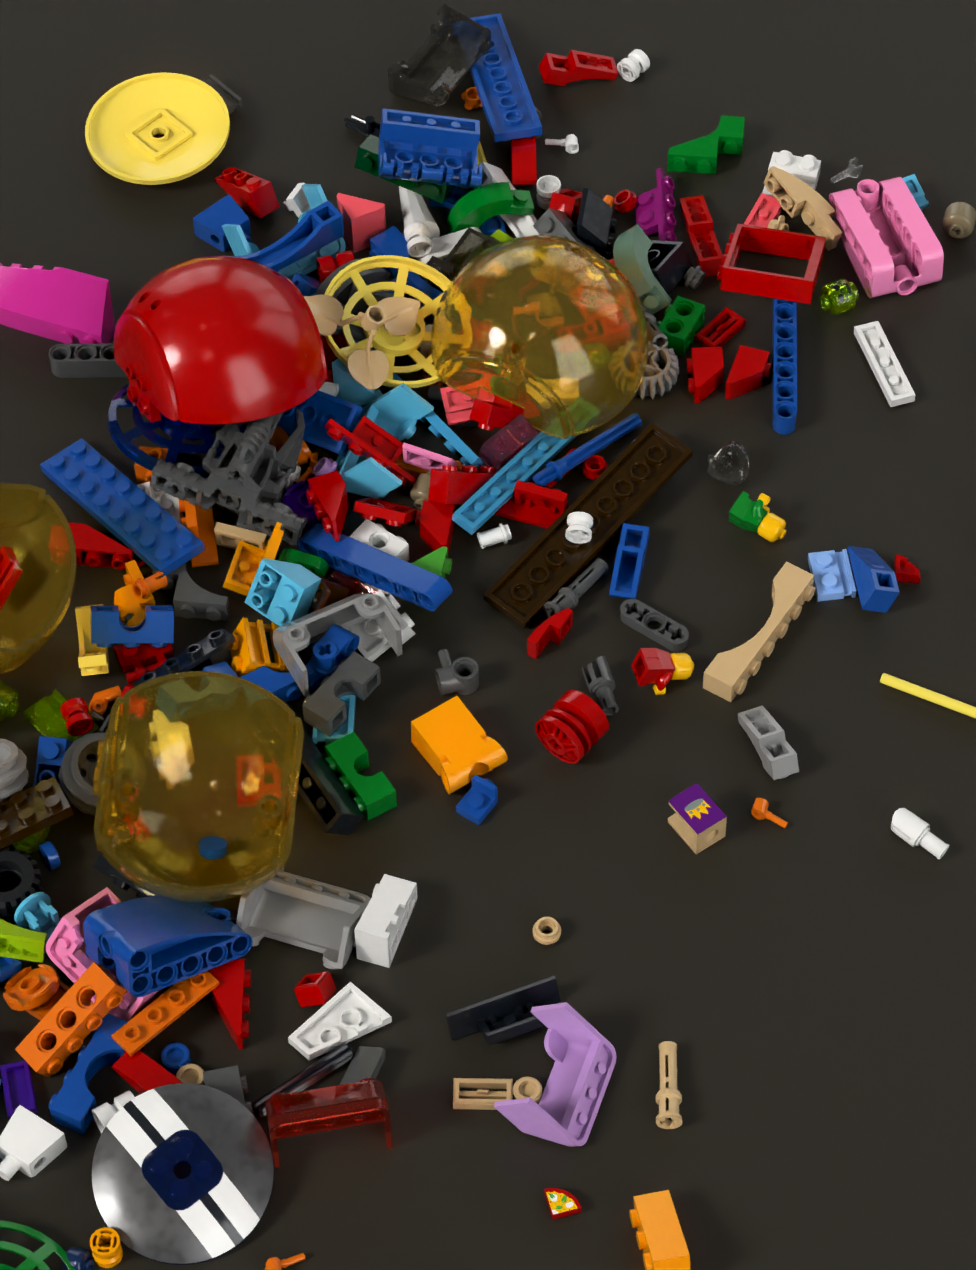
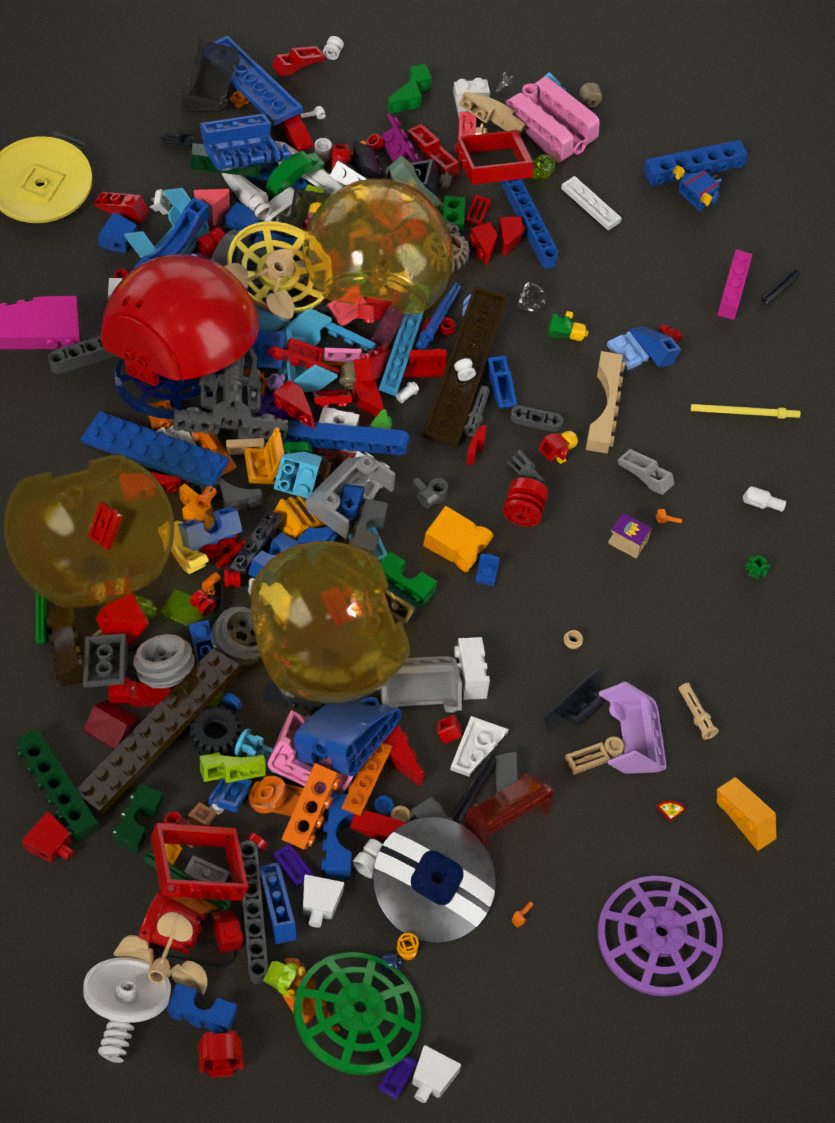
camera: 30 degrees left, 5 degrees up
blue tile [199,836,227,859] -> none
none -> green gear [745,555,770,580]

